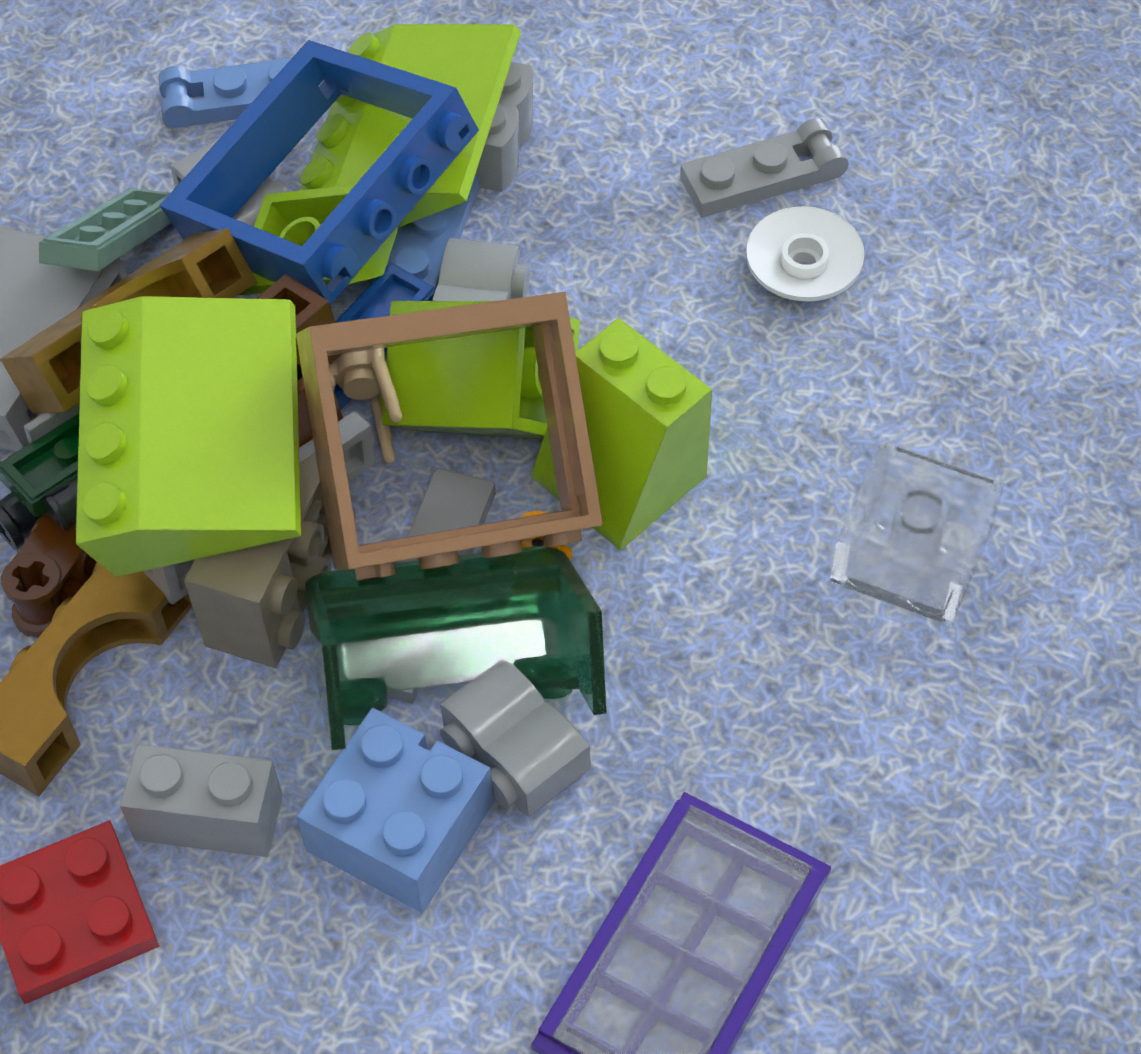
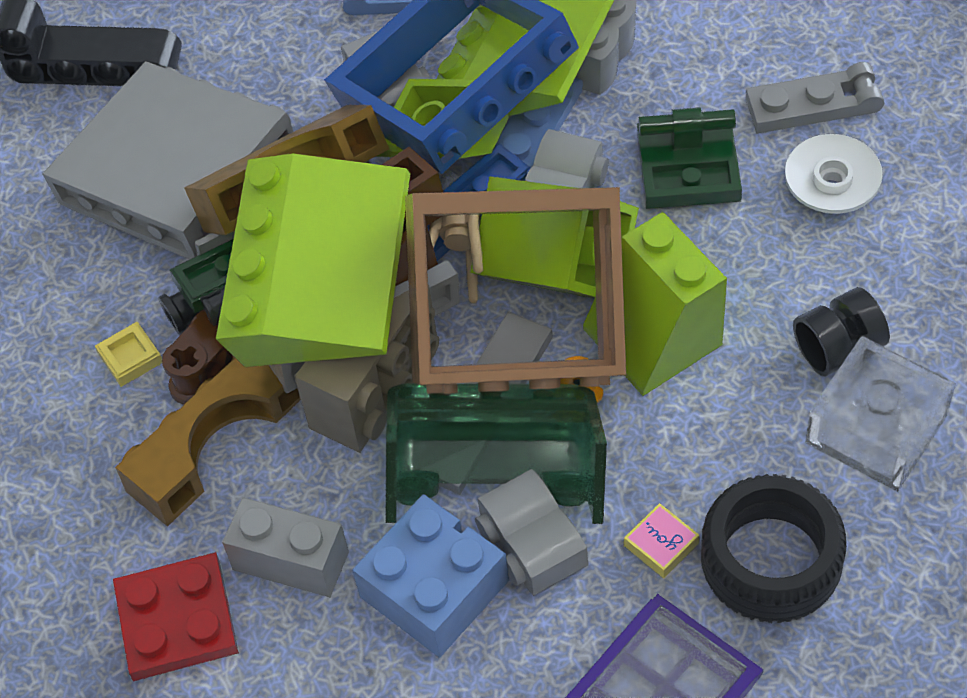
camera: 15 degrees right, 0 degrees up
sand green tile [39,188,171,271] -> none
none -> tile [624,503,700,579]
none -> dark green plate [637,107,742,209]
none -> black tyre [701,474,847,623]
none -> black wheel [793,287,890,377]

